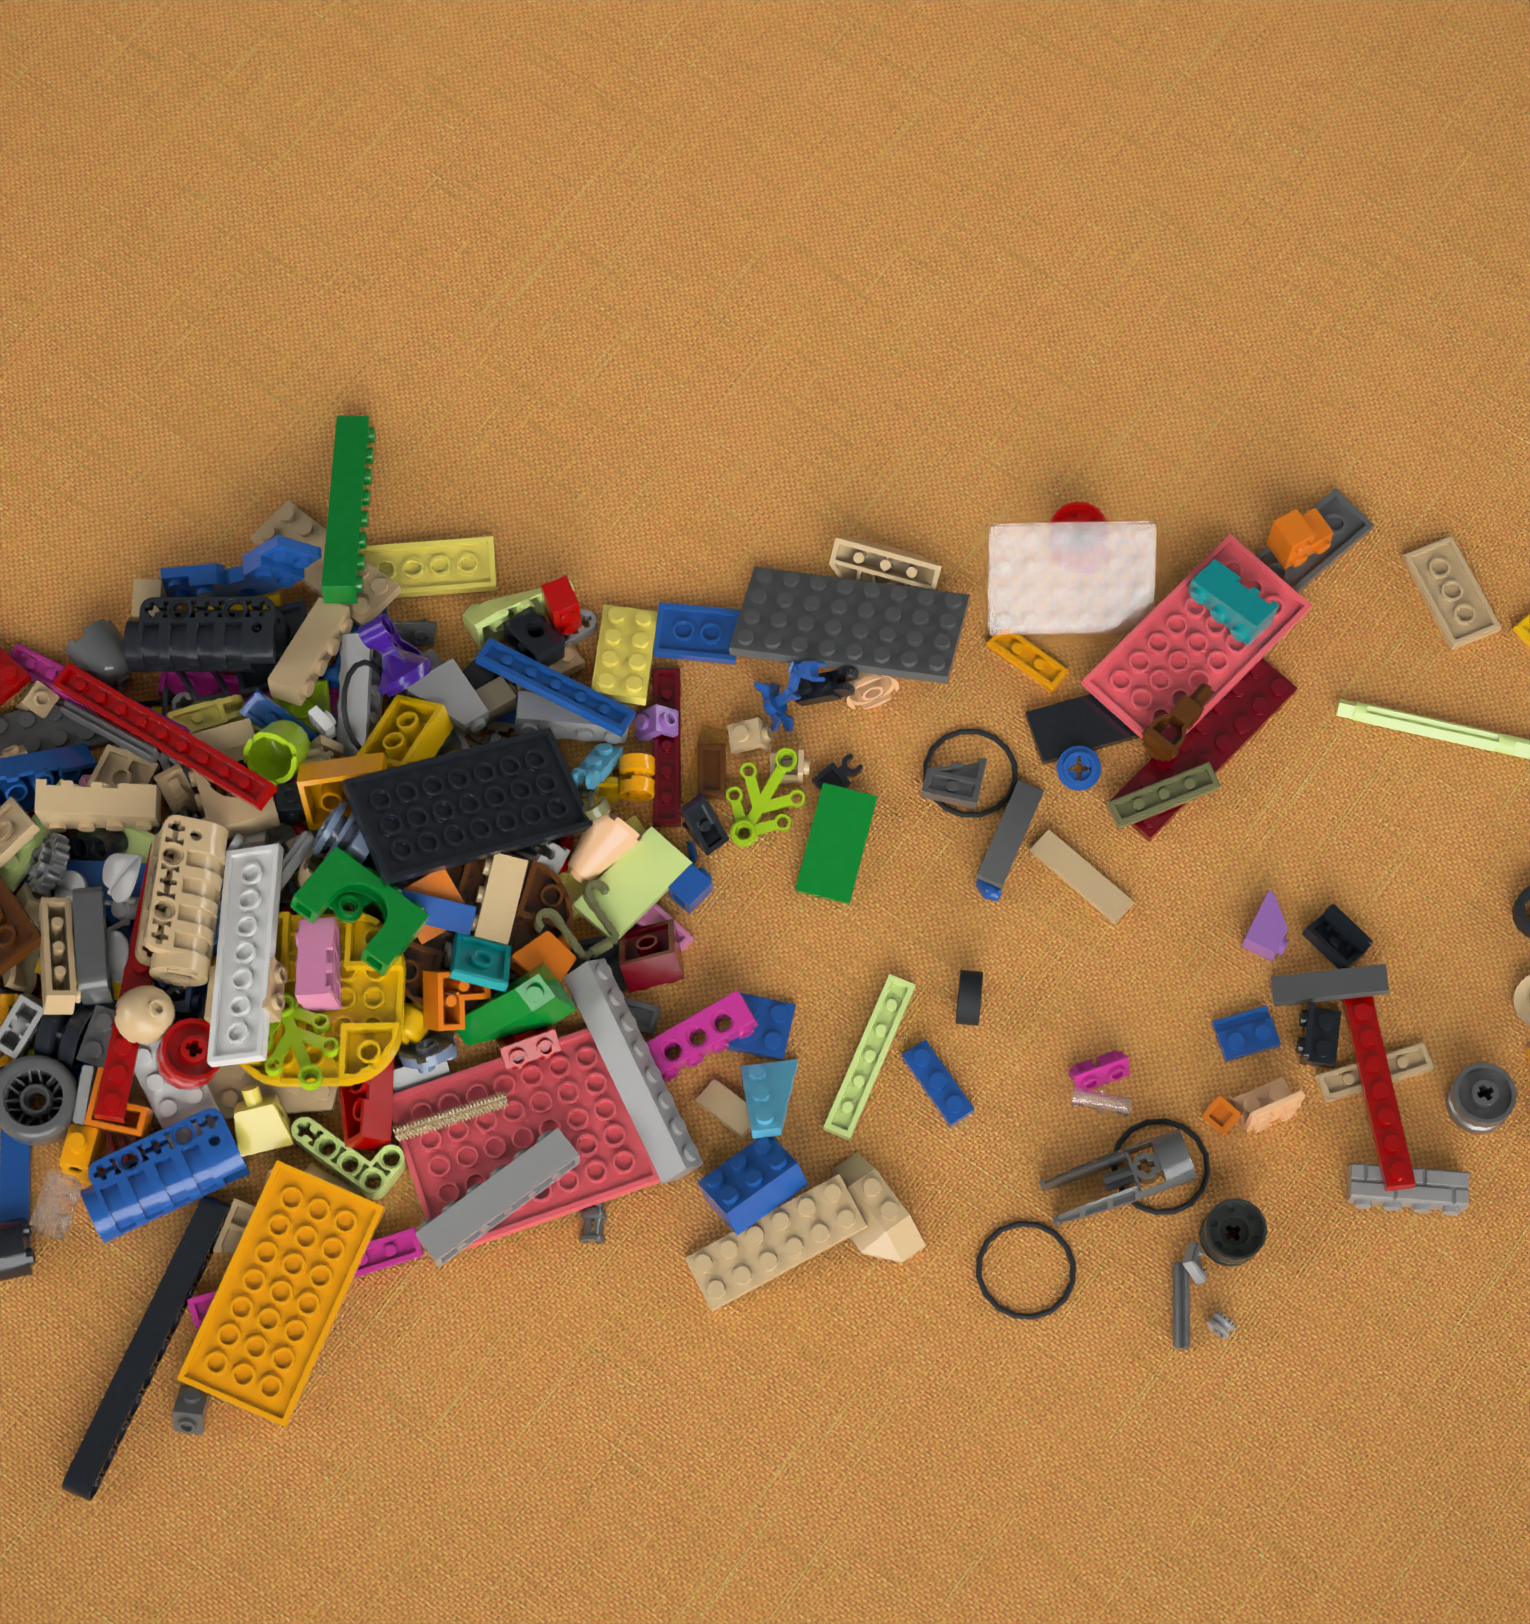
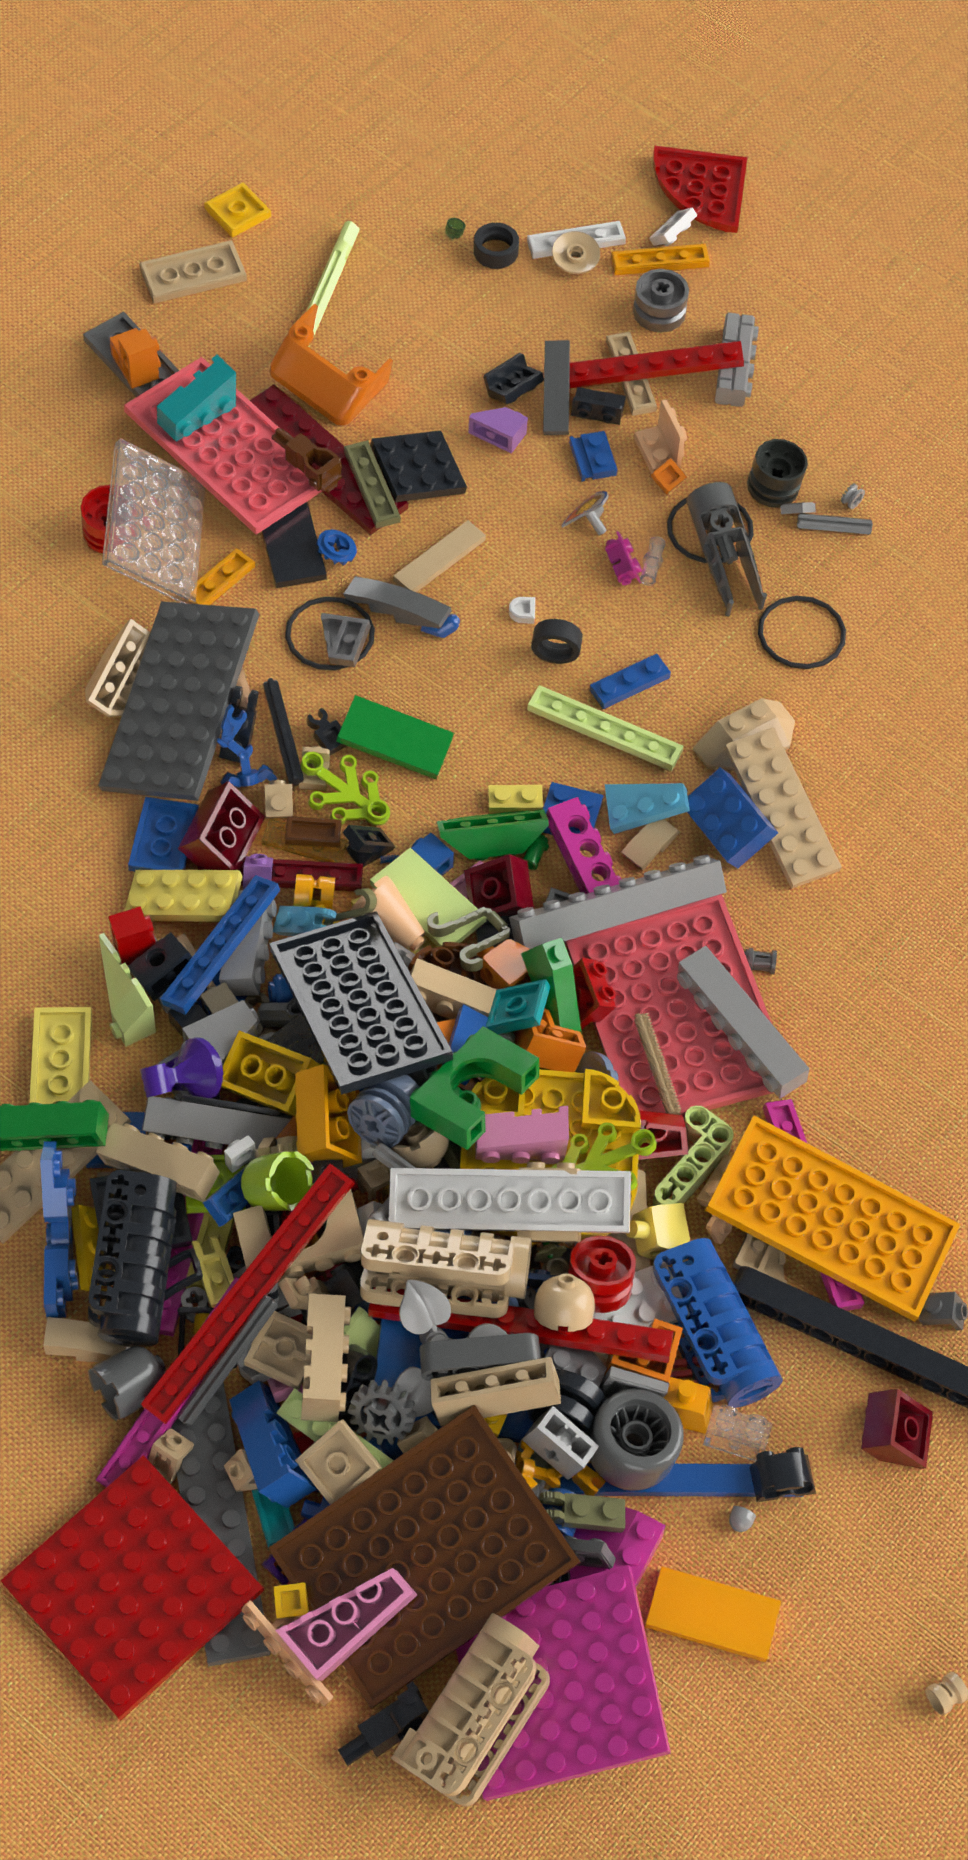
camera: 90 degrees left, 10 degrees down
dark grey hinge [393,618,437,646] -> none
none -> dark red slope [178,781,265,870]
none -> black axle [263,678,304,786]
none -> orange windscreen [270,303,393,425]
none -> black plate [370,431,467,502]
none -> green wedge [436,809,549,861]
none -> light yellow plate [488,785,543,813]
none -> white tile [509,597,535,624]
none -> green pin [523,834,549,870]
none -> light grey shield [561,491,609,536]
none -> dark red slope [861,1388,933,1469]

